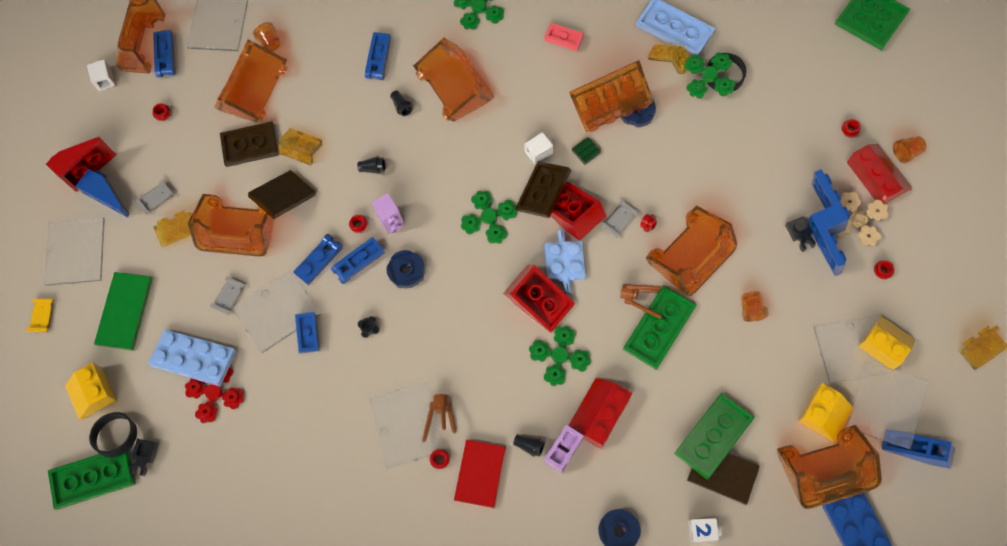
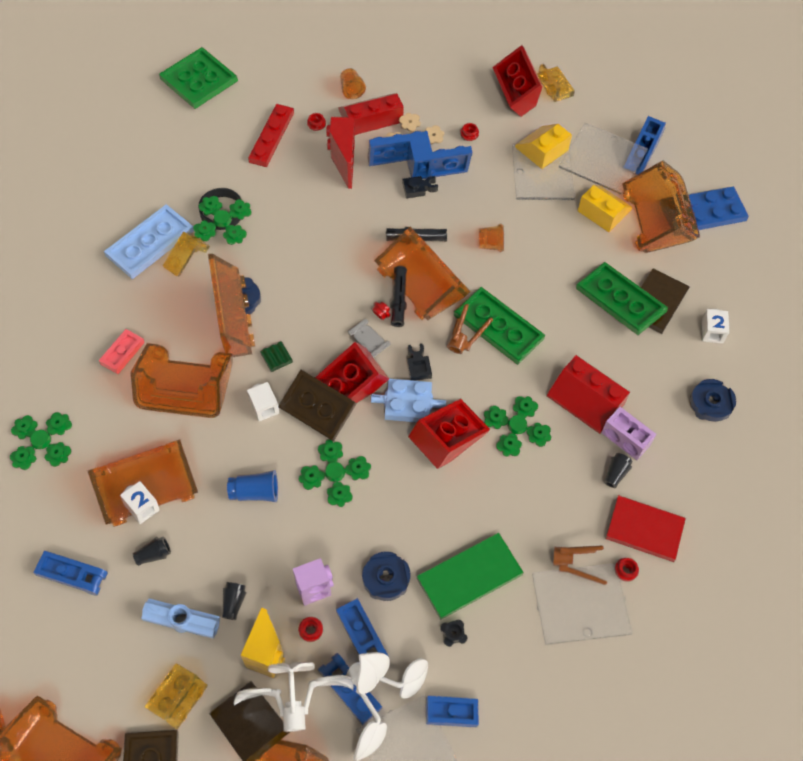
camera: 90 degrees left, 10 degrees down
none -> white brick [120,481,160,524]
none -> clear orange windscreen [130,343,233,418]
none -> light blue piece [141,598,220,639]
none -> blue plant [227,470,278,502]
none -> white plant [234,662,354,732]
none -> yellow slope [240,607,285,678]
none -> red plate [248,103,294,168]
none -> red slope [326,117,355,189]
none -> white plant [346,652,428,761]
none -> black pin [386,227,447,243]
none -> black pin [390,266,407,327]
none -> black plate [407,343,432,381]
none -> green tile [417,533,524,620]
none -> red slope [492,45,543,117]

